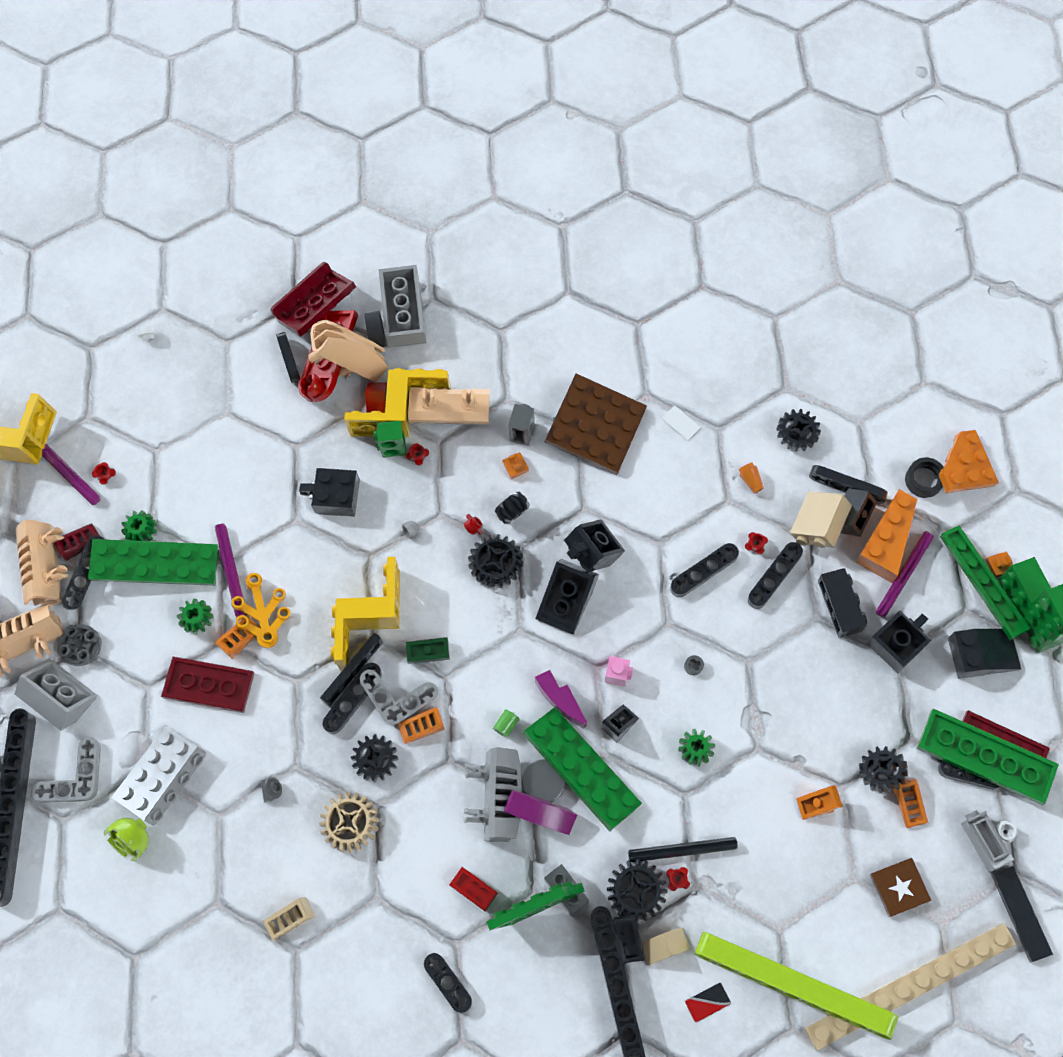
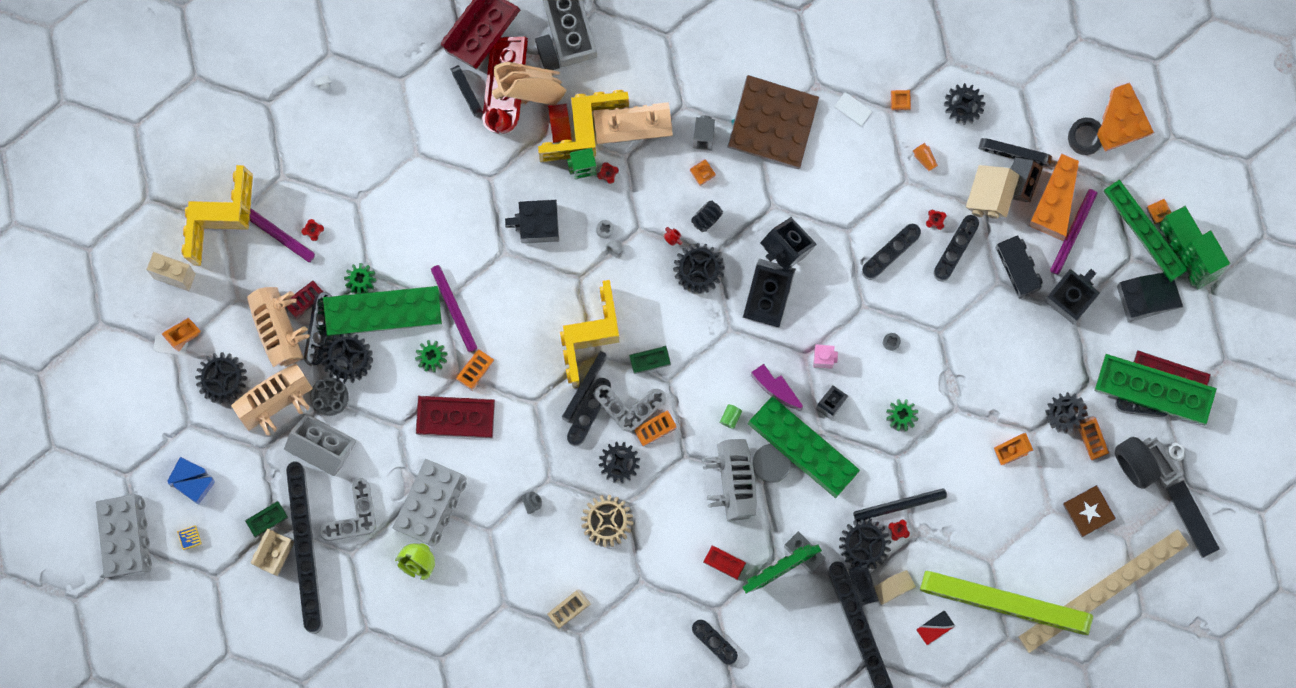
camera: 10 degrees left, 10 degrees up
light orange plant [231,573,290,648] -> none
magenta slope [504,790,577,835] -> none
none -> black gear [321,333,373,384]
none -> light grey bush [596,220,614,238]
none -> orange tile [891,90,911,110]
none -> black tyre [1115,437,1161,489]

